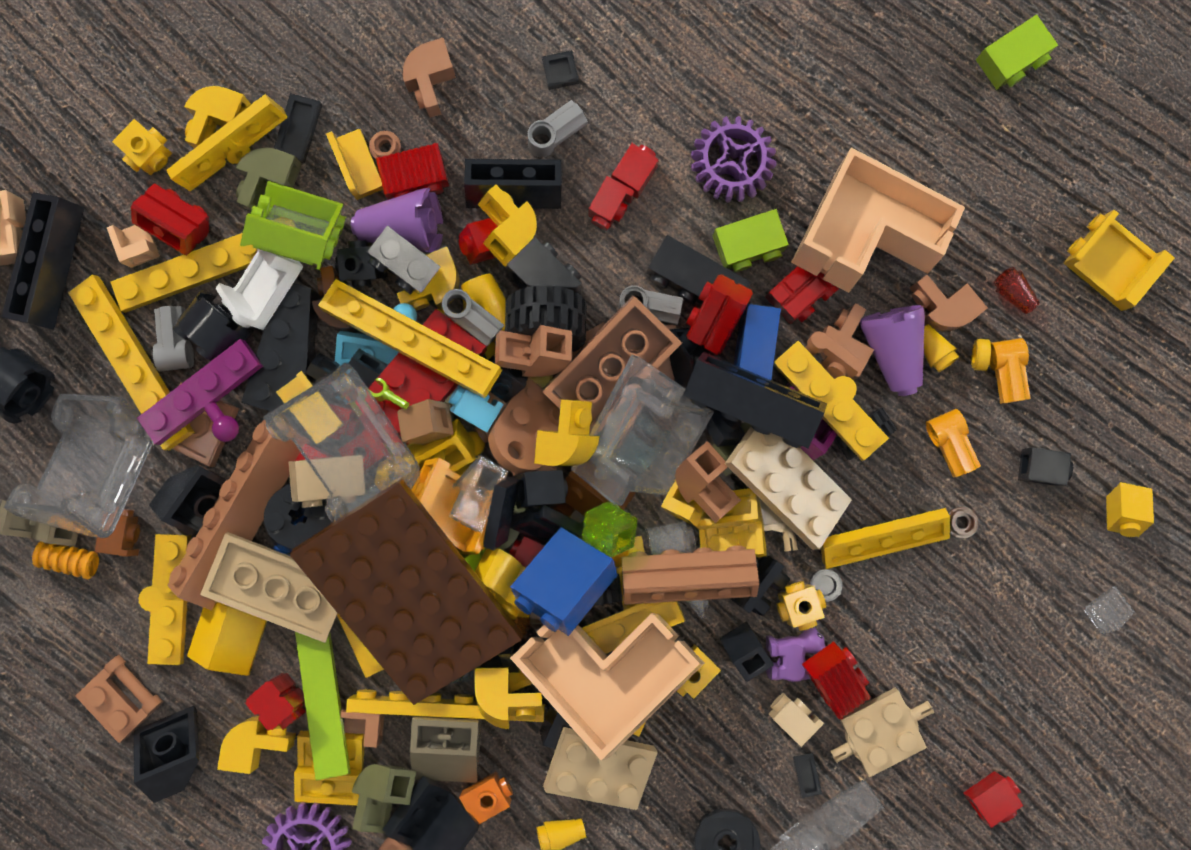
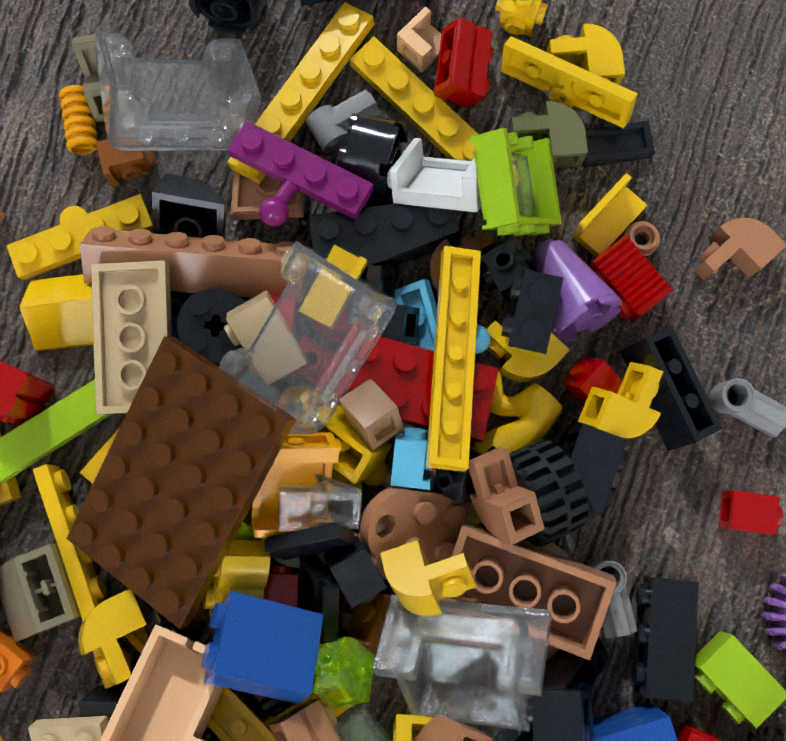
camera: 70 degrees right, 5 degrees down
nougat panel [340,706,385,748] -> none
lime hand [368,378,409,409] -> none
light grey piece [442,289,504,347] -> none
red brick [588,176,635,231] -> none
red brick [686,274,753,355] -> none

